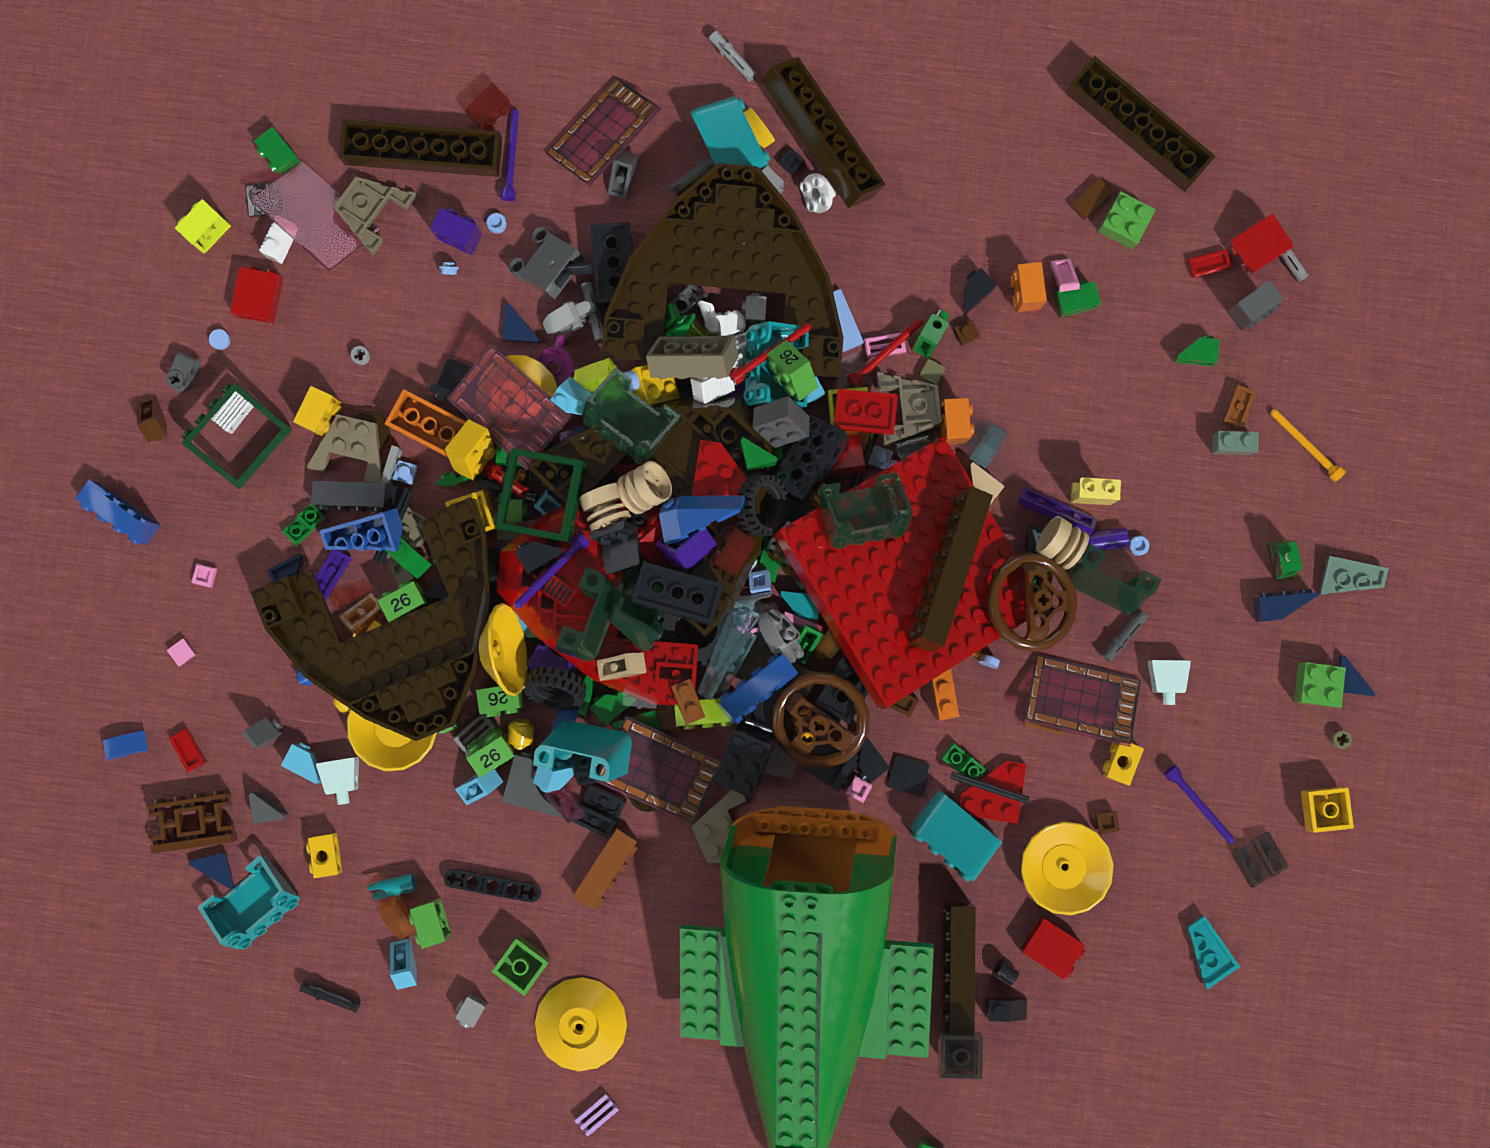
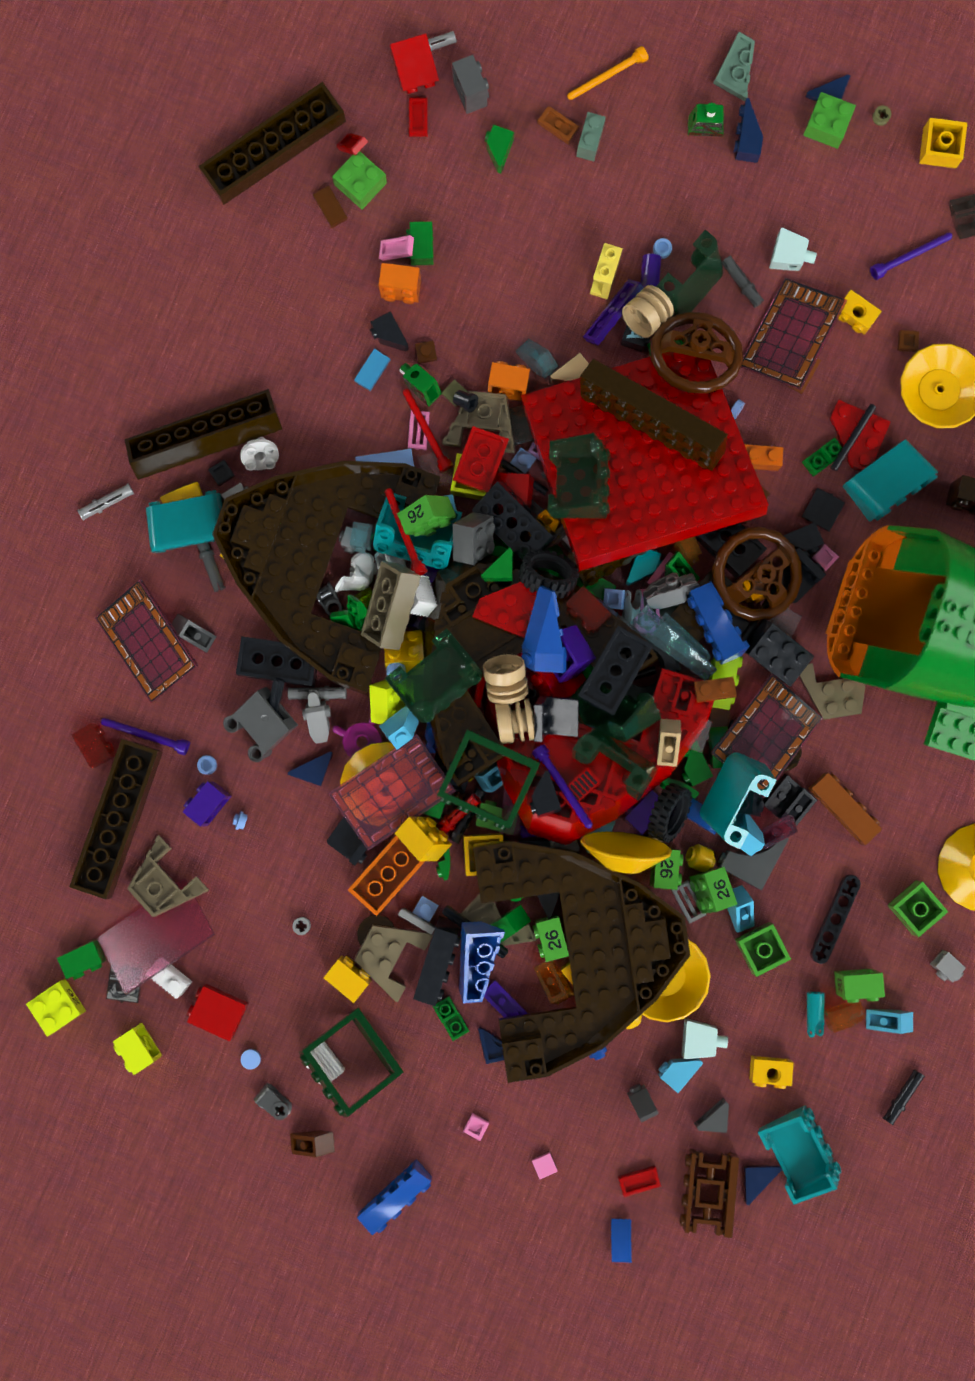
camera: 80 degrees left, 0 degrees up
none -> neon yellow brick [26,979,86,1037]
none -> red tile [336,133,368,155]
none -> clear light blue brick [350,522,374,553]
none -> dark azure tile [354,349,391,392]
none -> black bush [453,390,478,413]
none -> bright green brick [735,922,791,977]

